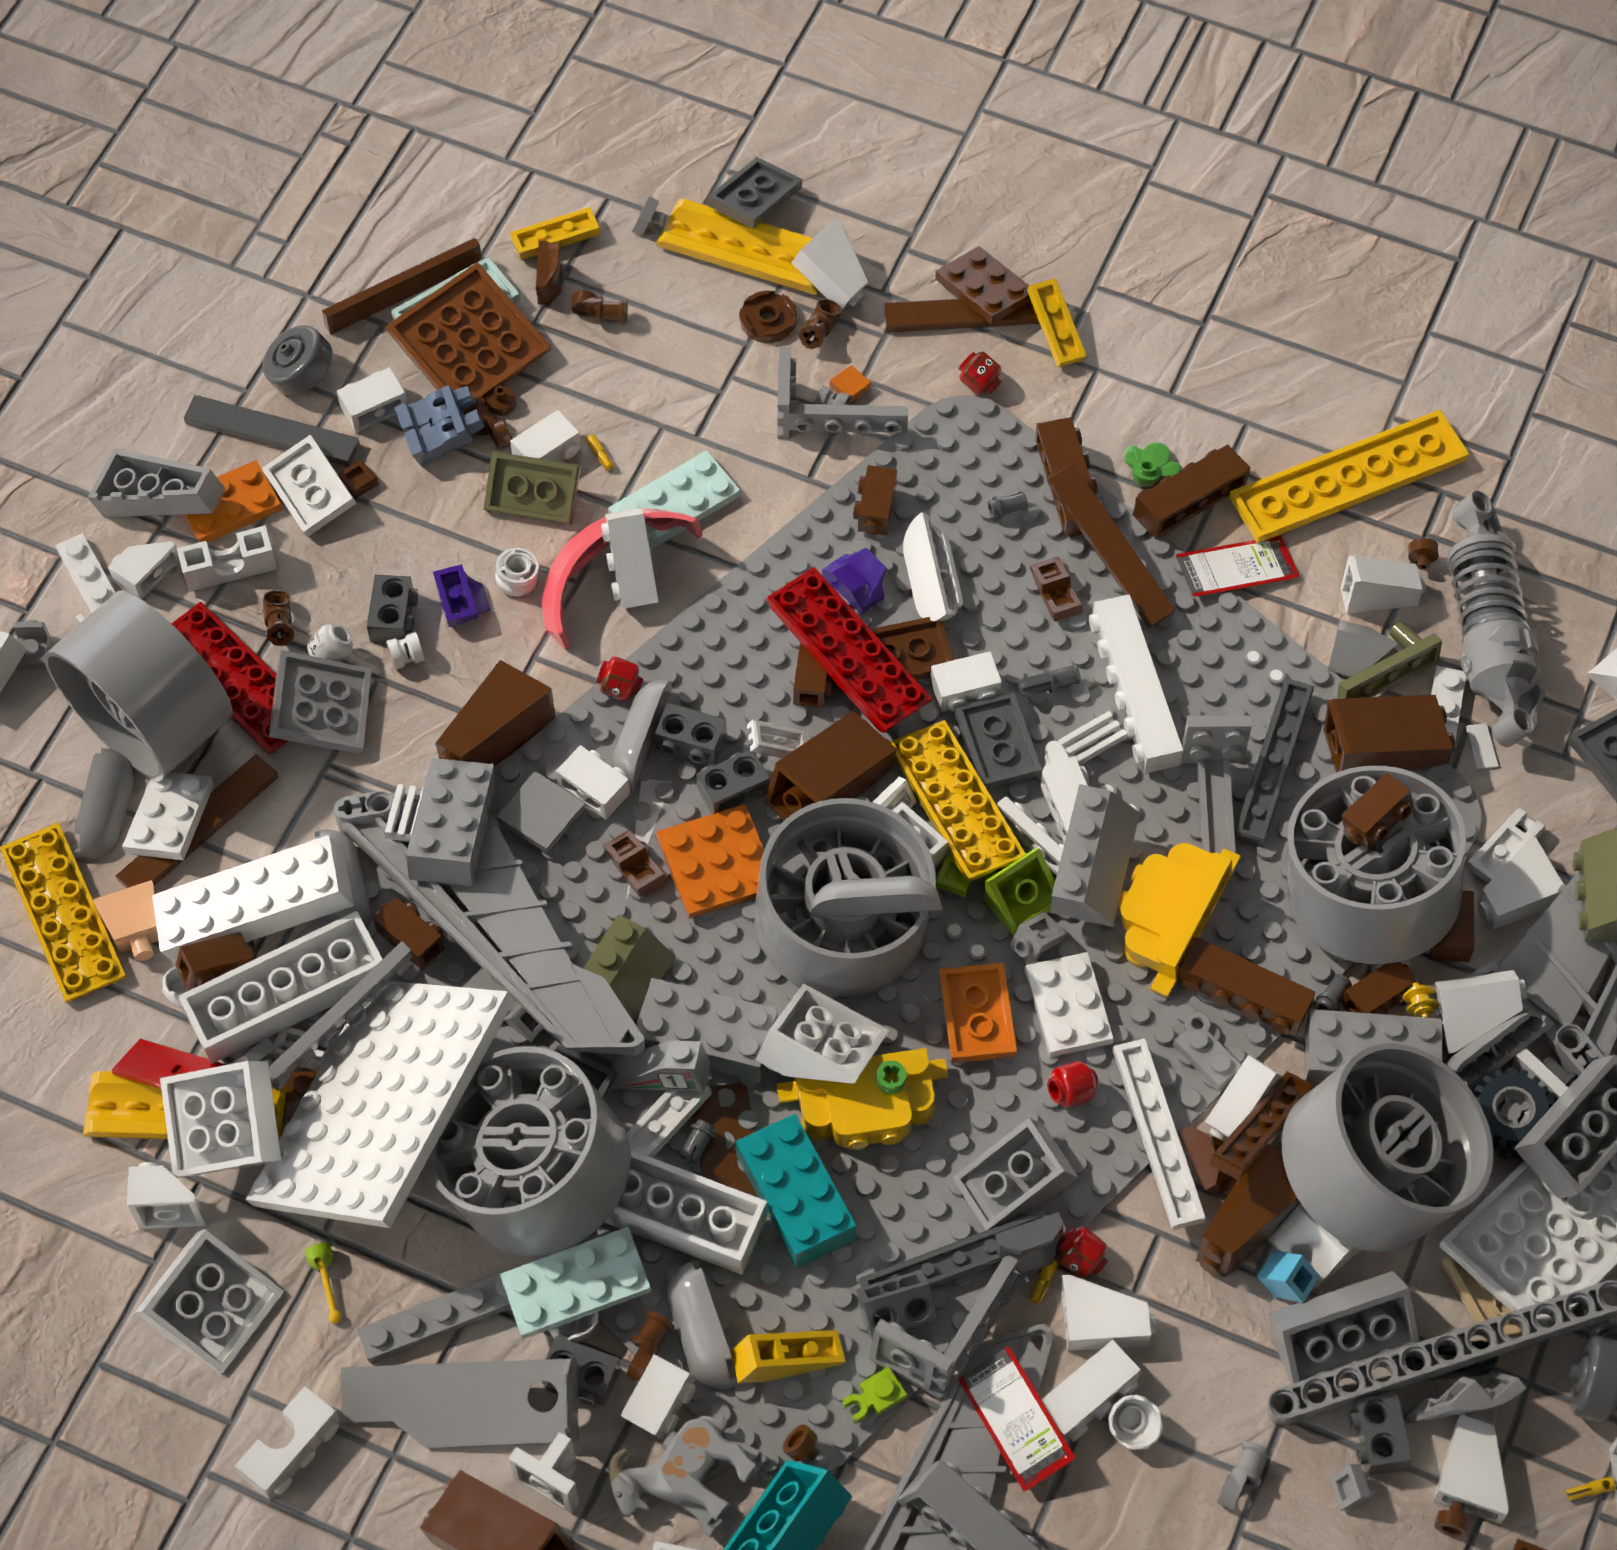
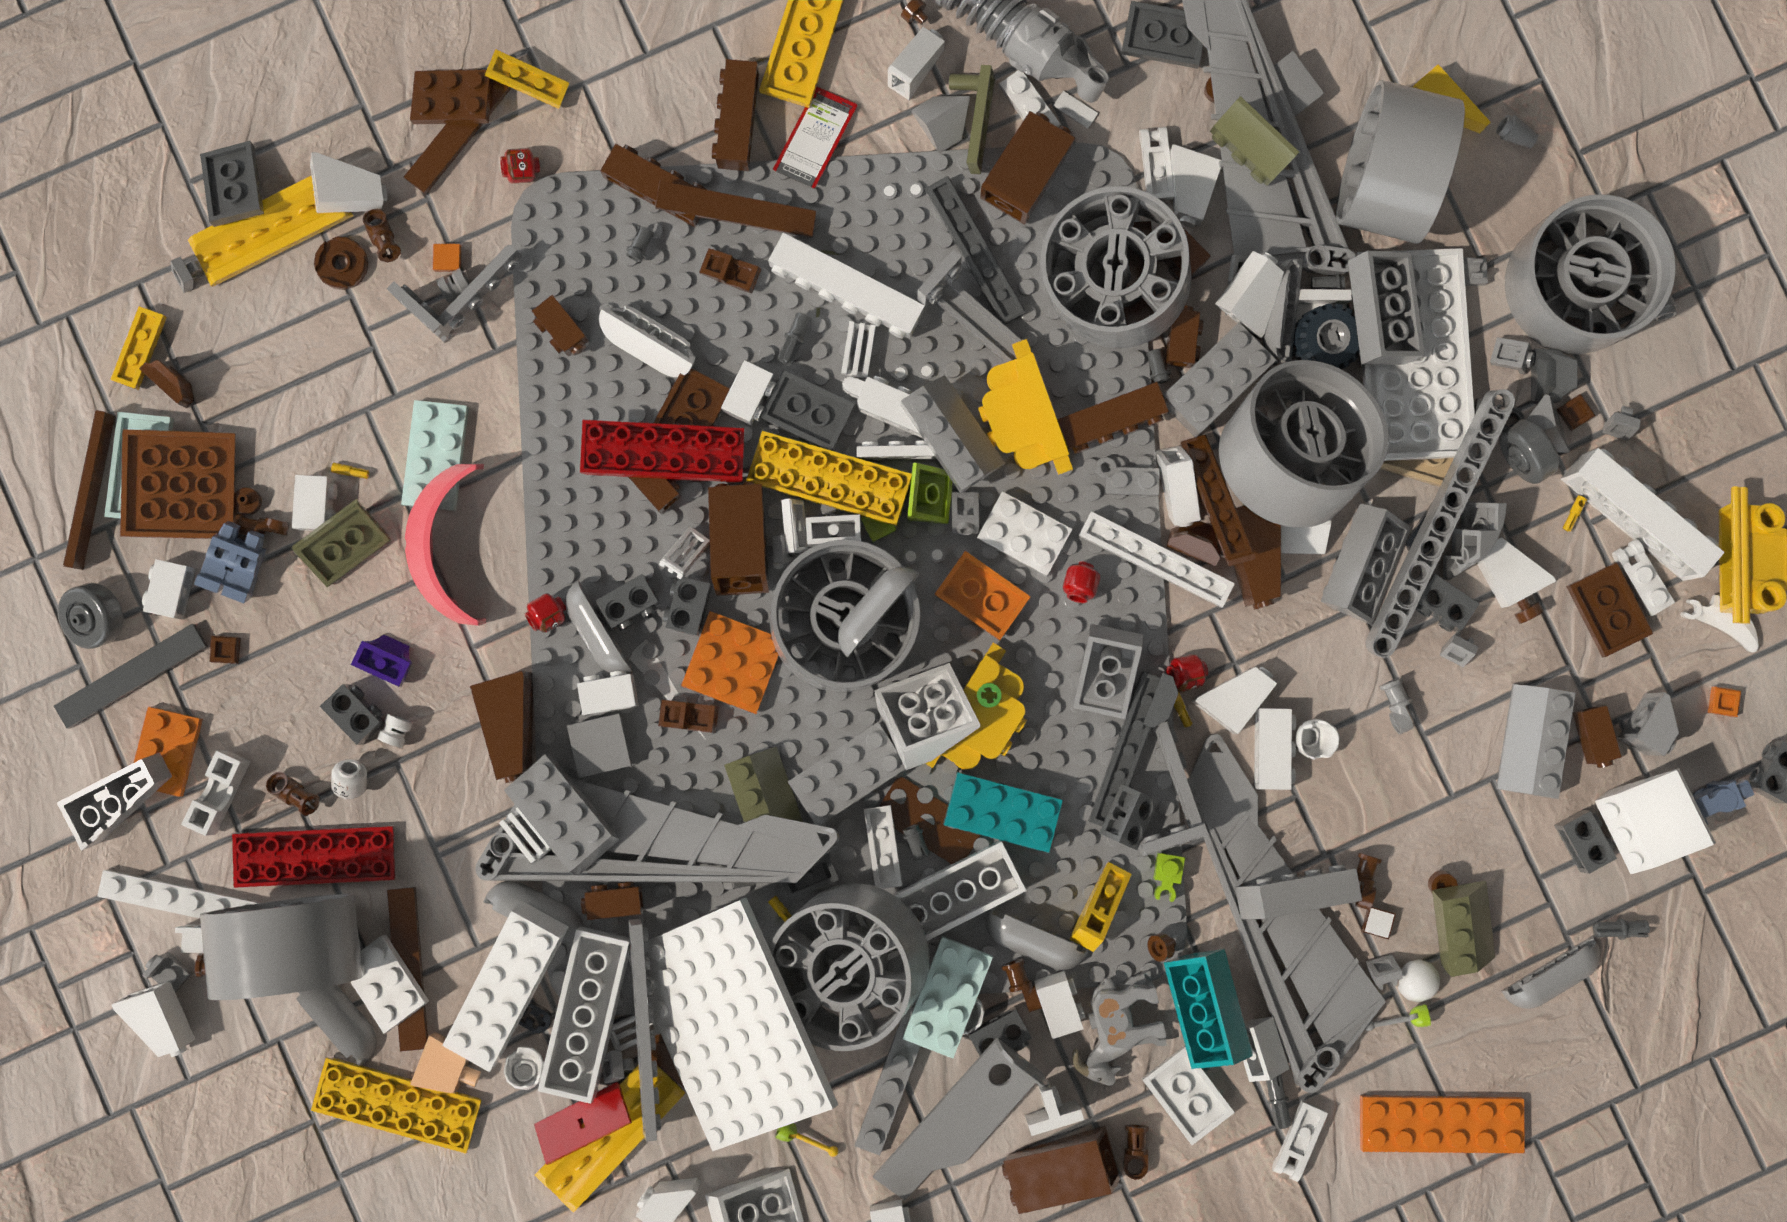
camera: 50 degrees left, 25 degrees up
white slope [108,541,180,600] -> none
white slope [160,1061,281,1178] -> none
reddish brown brick [175,932,254,991] -> none
white plate [261,435,356,537] -> none
light grey plate [269,650,372,755] -> none
white wheel [495,548,539,597] -> none
reddish brown connector [571,290,628,325] -> none
white brick [601,508,658,609] -> none
light grey slope [610,1041,711,1091] -> none
dark purple slope [822,548,887,615] -> none
sticker [959,1347,1075,1491] -> none
bright green plate [1124,443,1182,487] -> none
medium azure brick [1257,1250,1320,1303] -> none
reddish brown brick [1341,772,1414,850] -> none
yellow wheel [1403,982,1439,1018] -> none

